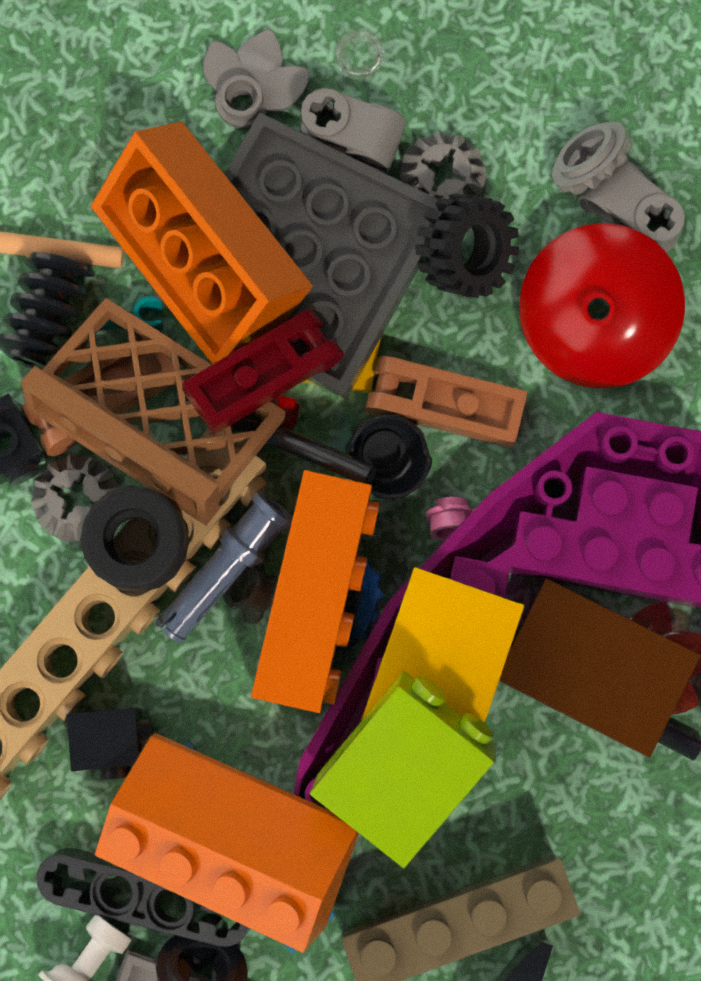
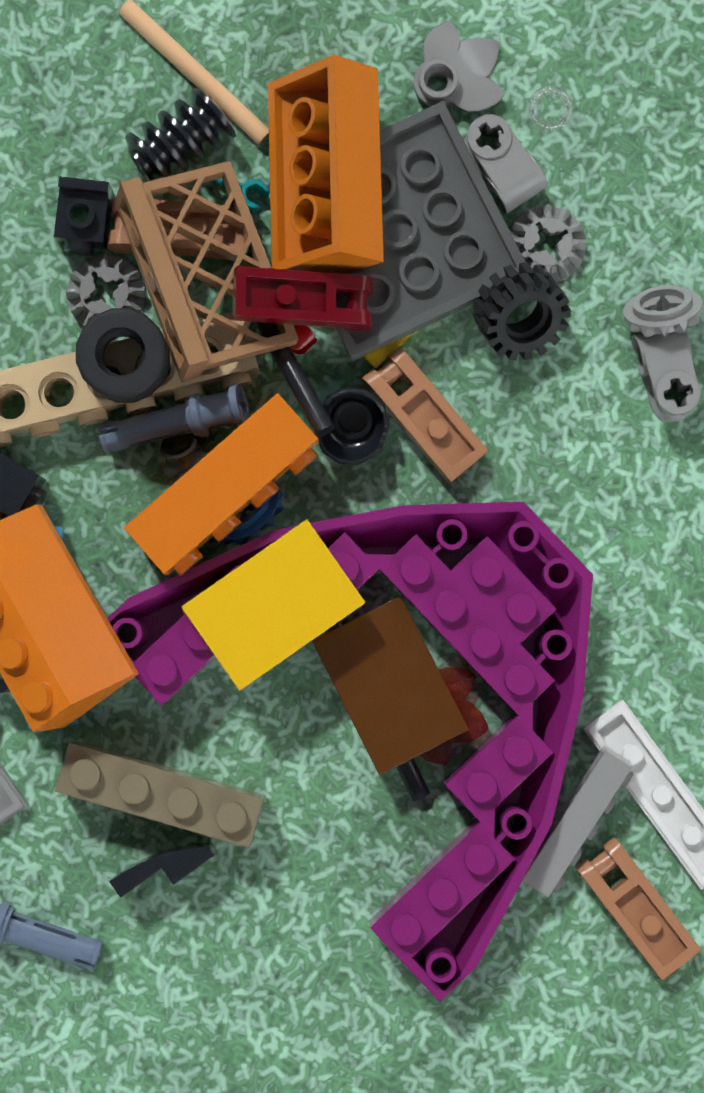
camera: 30 degrees right, 5 degrees up
lime brick [310,670,496,868] -> none
bright pink plate [426,497,475,541] -> none
red dish [519,223,685,388] -> none

